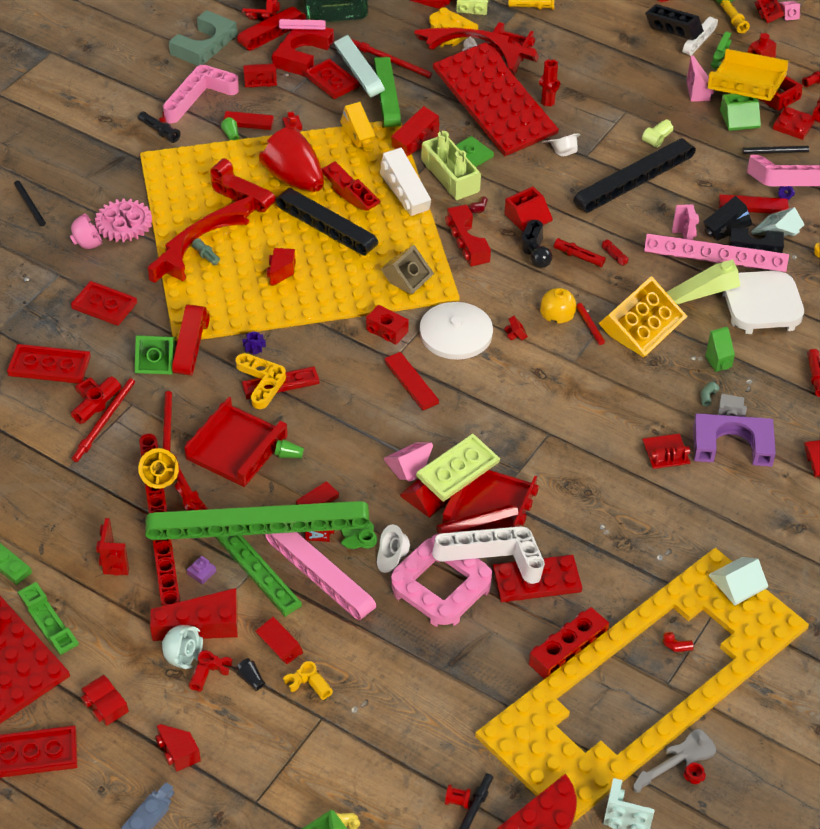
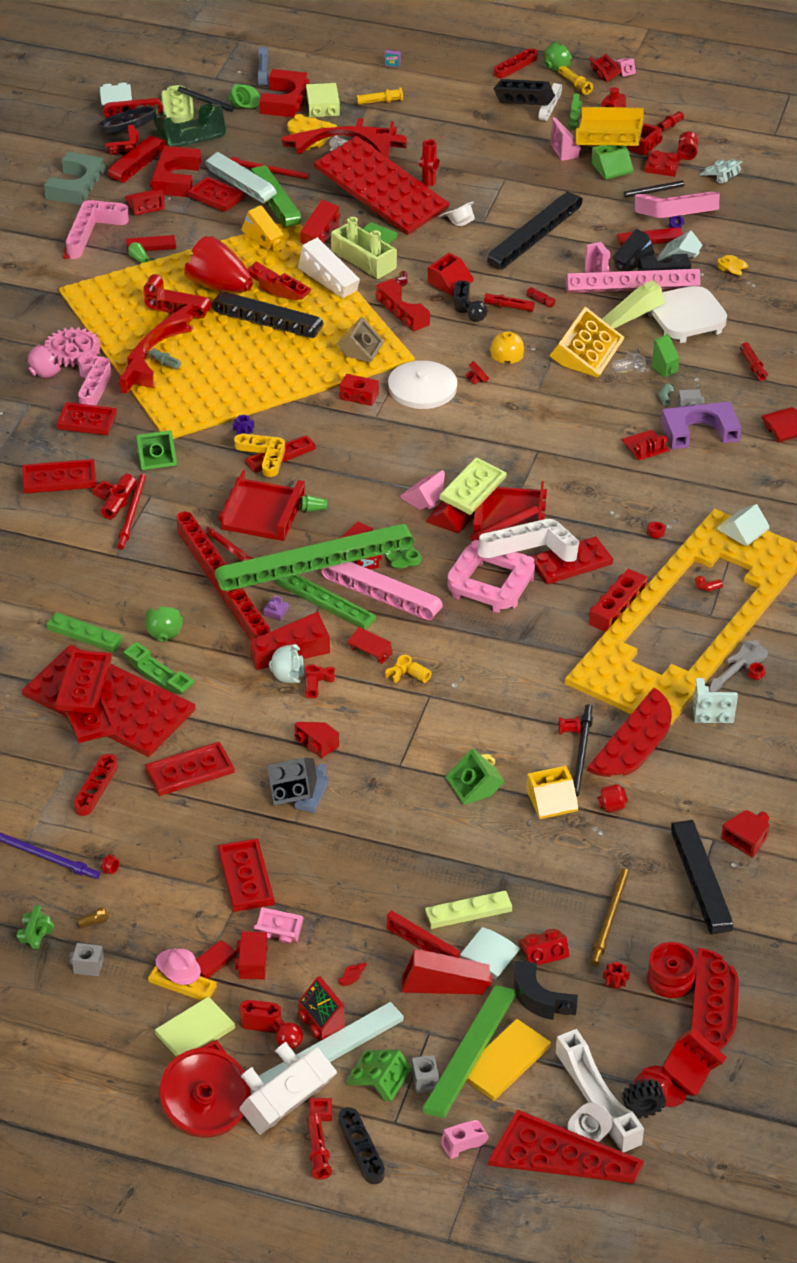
camera: 15 degrees left, 5 degrees down
red brick [81,675,129,726] -> none
red bracket [96,518,129,576] -> none
black pin [138,111,181,143] -> none
yellow cylinder [138,448,179,489] -> none
red bar [163,391,172,451] -> none
red beam [172,304,210,376] -> none
black cone [235,658,265,691] -> none
red slope [267,248,296,286] -> none
bright pink axle [279,19,326,30] -> none
red tile [282,111,302,131] -> none
white piece [377,524,410,573] -> none
red tile [384,352,439,411] -> none
red bar [576,303,605,345] -> none
yellowish green piece [642,119,673,148] -> none
none -> bright pink beam [78,355,111,405]
none -> bright green cylinder [145,607,183,642]
none -> black slope [267,758,317,805]
none -> clear bar [613,349,646,373]
none -> red tile [647,521,666,538]

